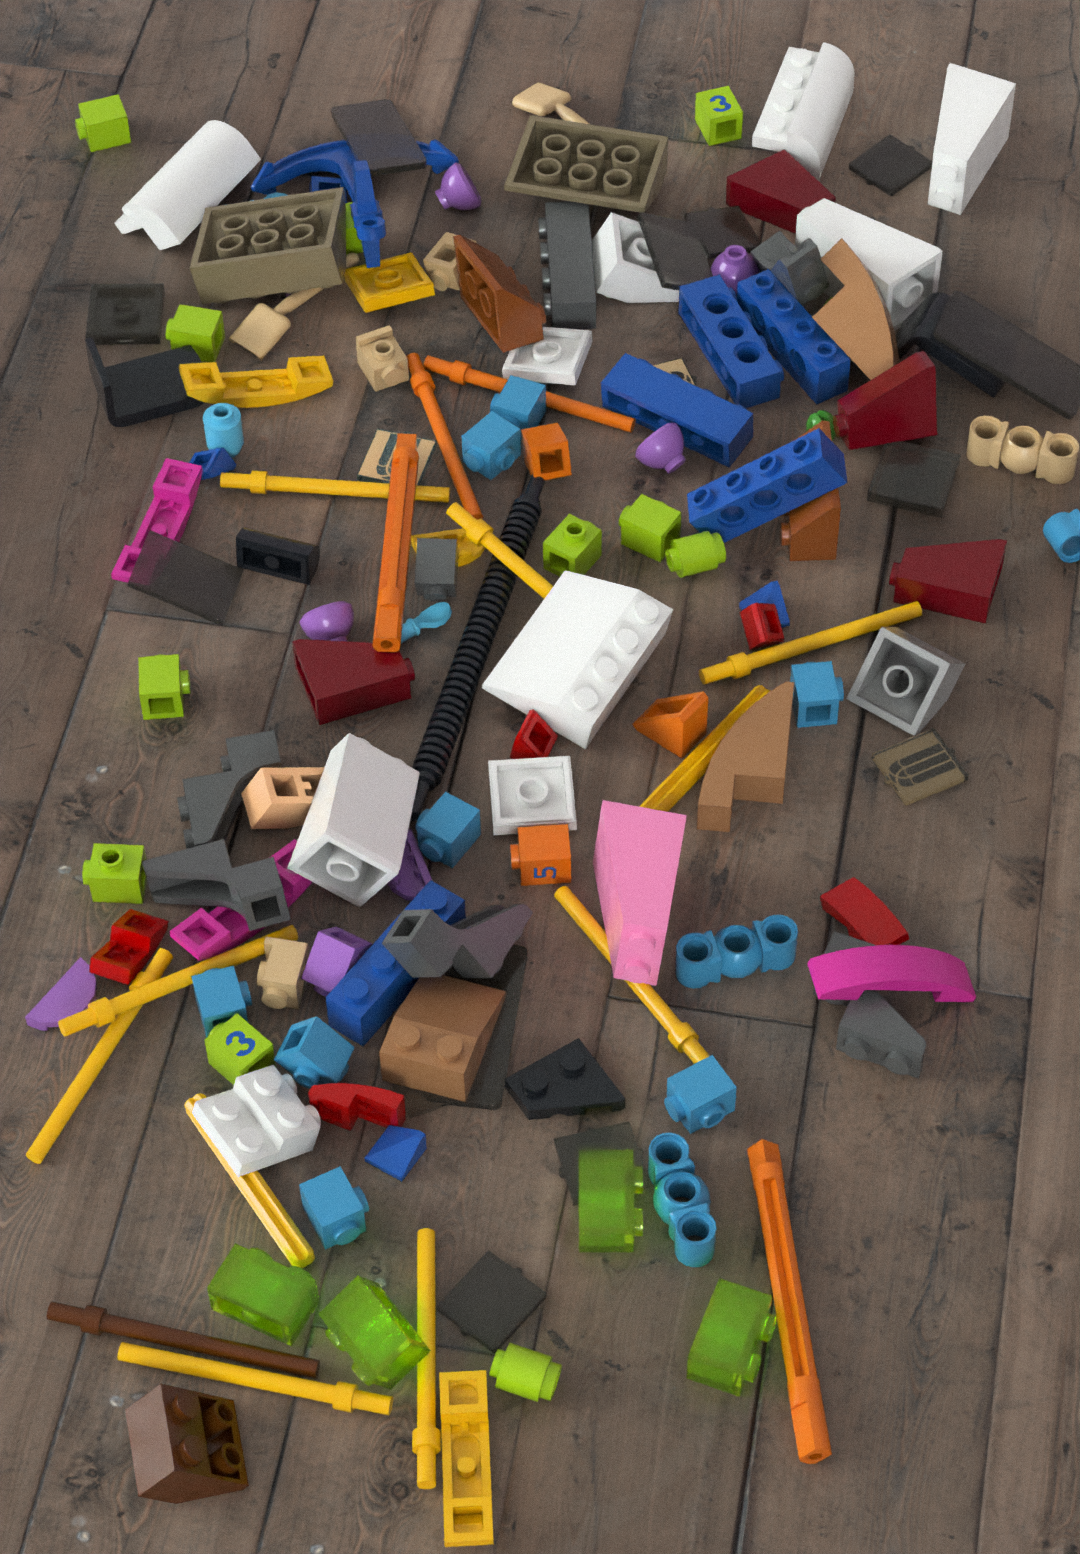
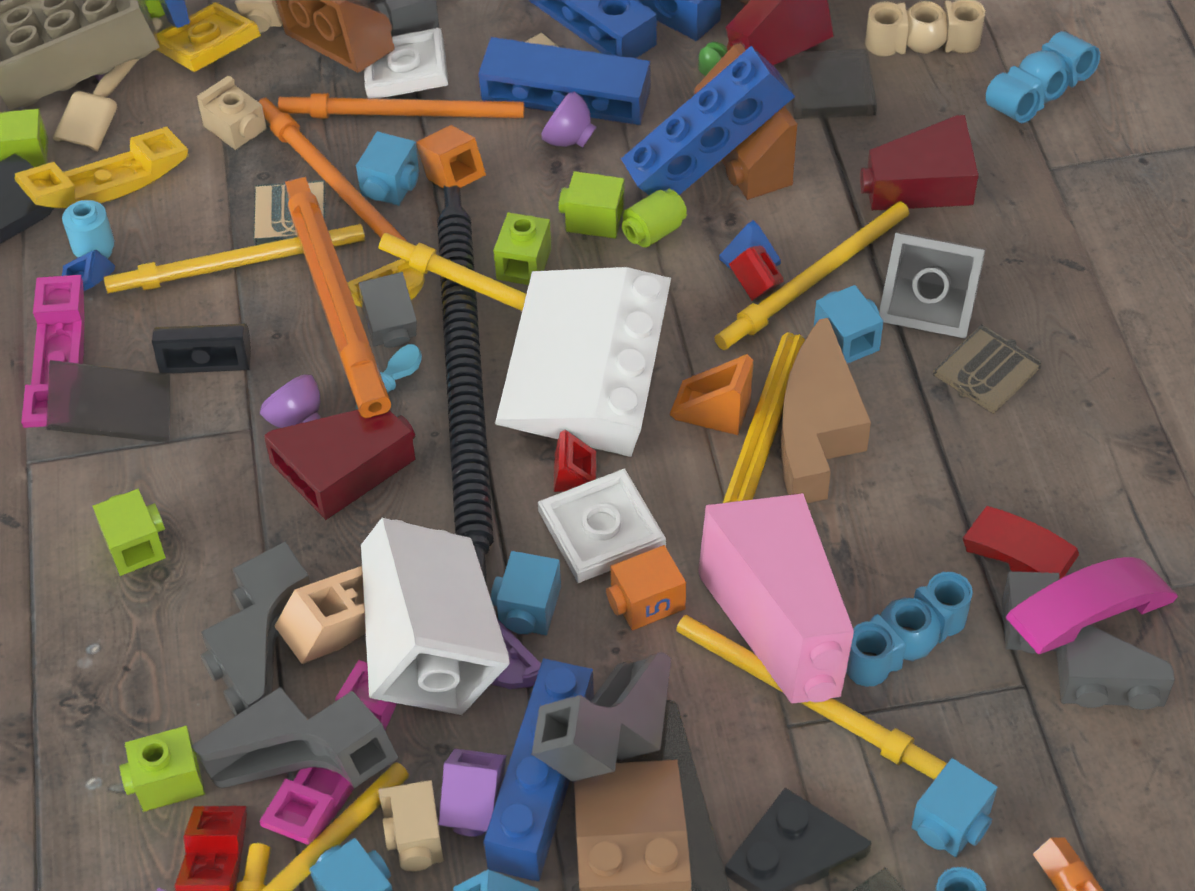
camera: 20 degrees left, 0 degrees up
dark azure brick [490,375,546,440] -> none

